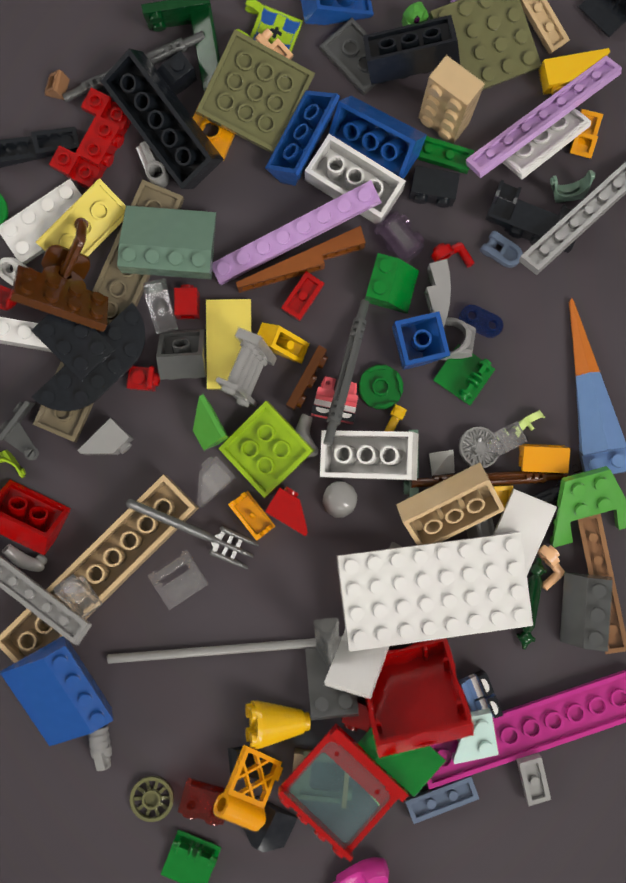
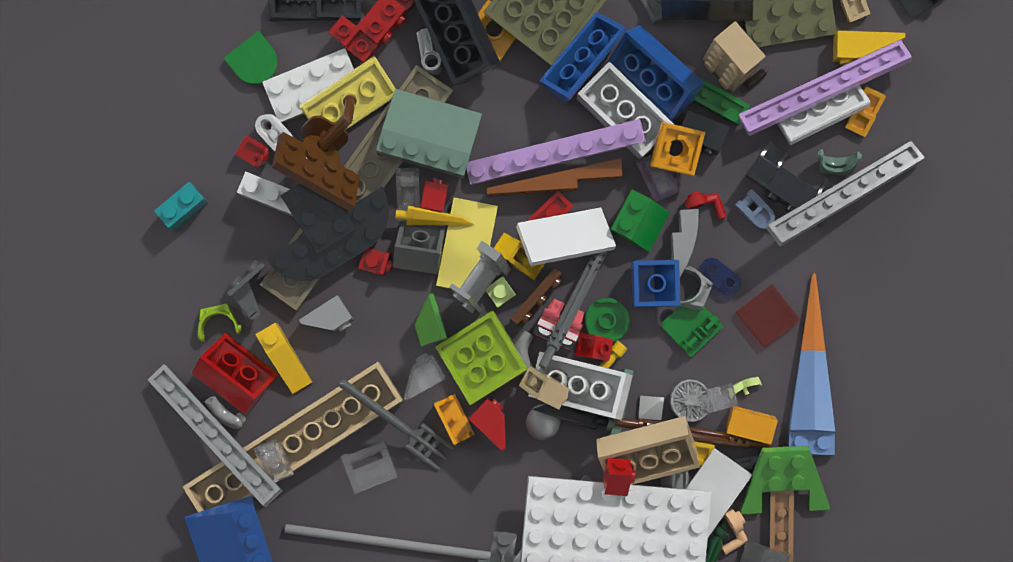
camera: 10 degrees right, 0 degrees up
none -> yellow slope [255,323,313,394]
none -> yellow bar [395,206,474,226]
none -> yellowish green plate [486,276,516,308]
none -> white tile [516,208,616,266]
none -> tan slope [519,366,570,409]
none -> black bar [532,404,608,430]
none -> red bracket [575,333,613,361]
none -> red brick [603,458,635,496]
none -> light orange piece [650,122,705,176]
none -> clear red tile [736,284,800,348]
none -> dark brown piece [741,66,769,92]

